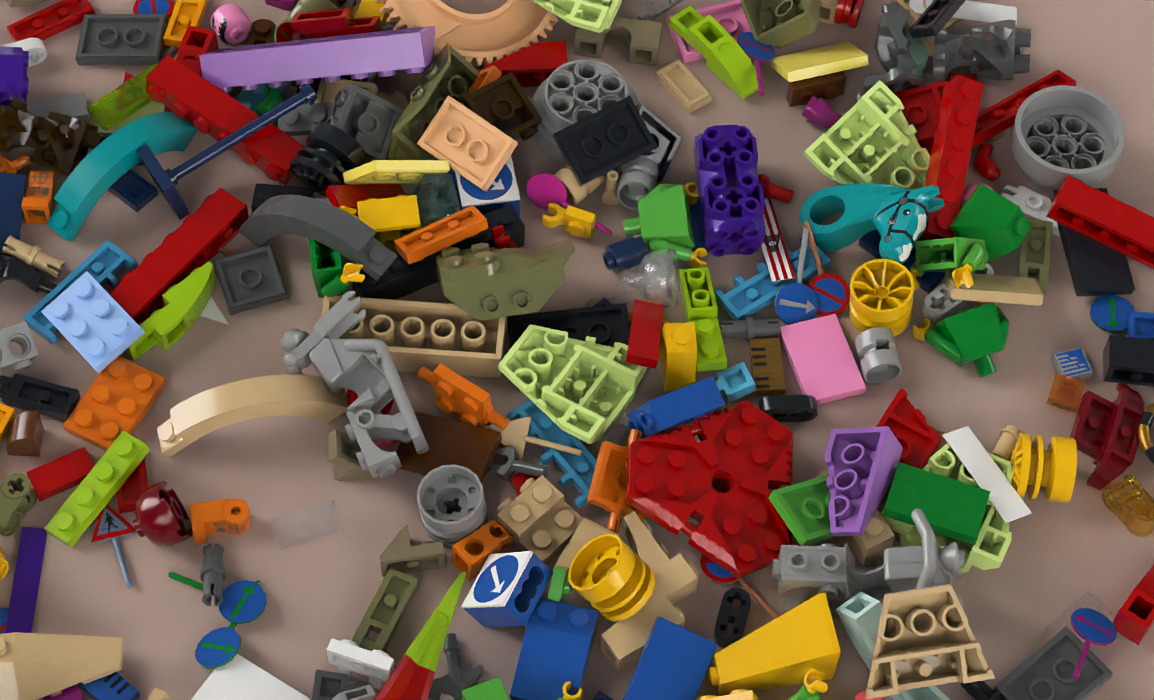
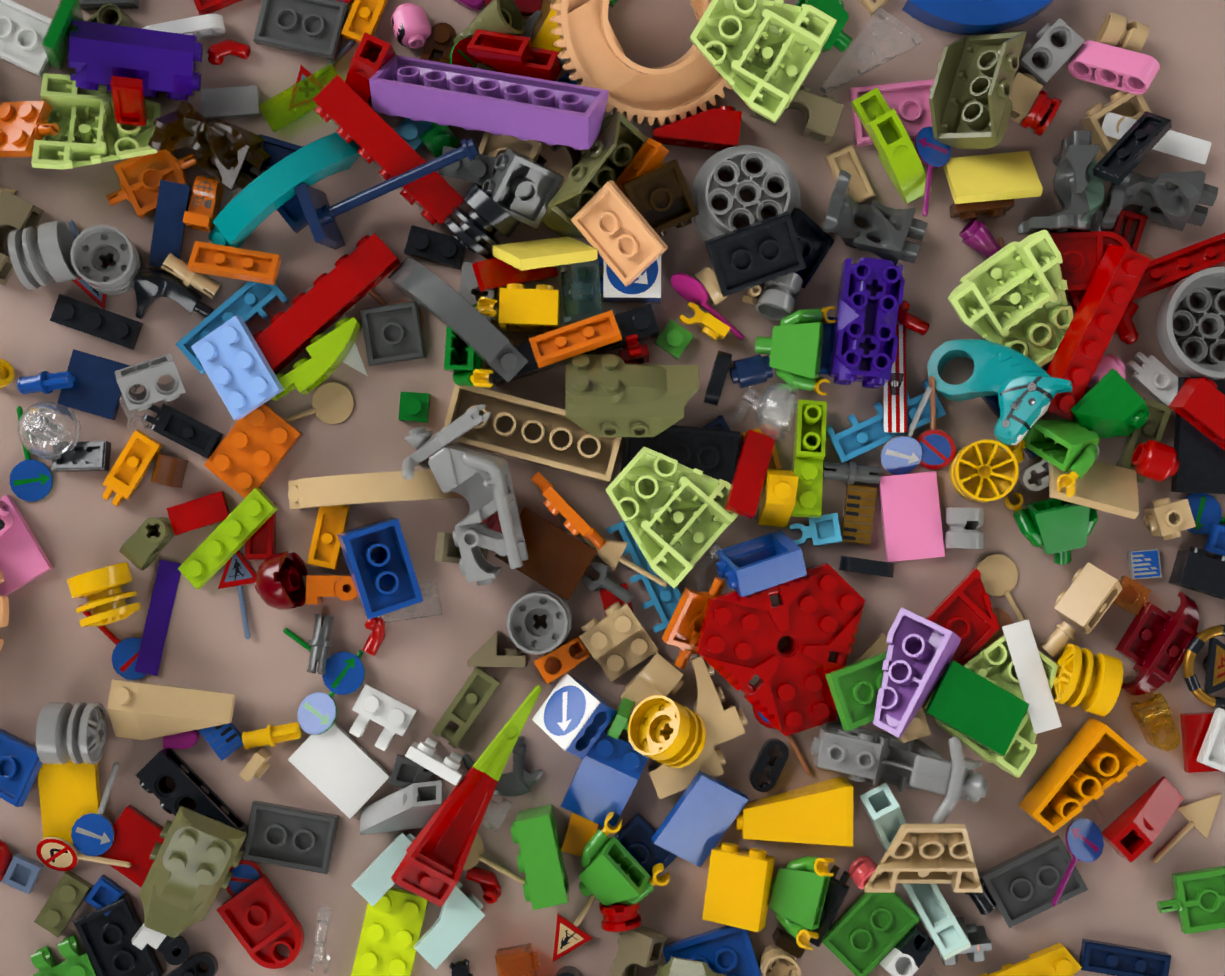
camera: 15 degrees right, 30 degrees up
none -> orange plate [187,241,282,285]
none -> red arm [207,39,251,65]
none -> yellow axle [242,722,302,750]
none -> tan piece [285,382,354,425]
none -> light orange hinge [307,505,351,570]
none -> blue slope [337,517,423,620]
none -> white plate [349,684,417,751]
none -> red arm [362,616,385,656]
none -> green plate [398,392,430,423]
none -> bright green plate [654,319,694,360]
none -> black beam [703,350,732,406]
none -> dark grey hips [822,170,928,266]
none -> tan piece [976,554,1035,638]
none -> light orange wedge [1018,717,1148,833]
none -> tan brick [1054,562,1123,635]
none -> red head [1131,440,1180,482]
none -> tan brick [1143,497,1196,540]

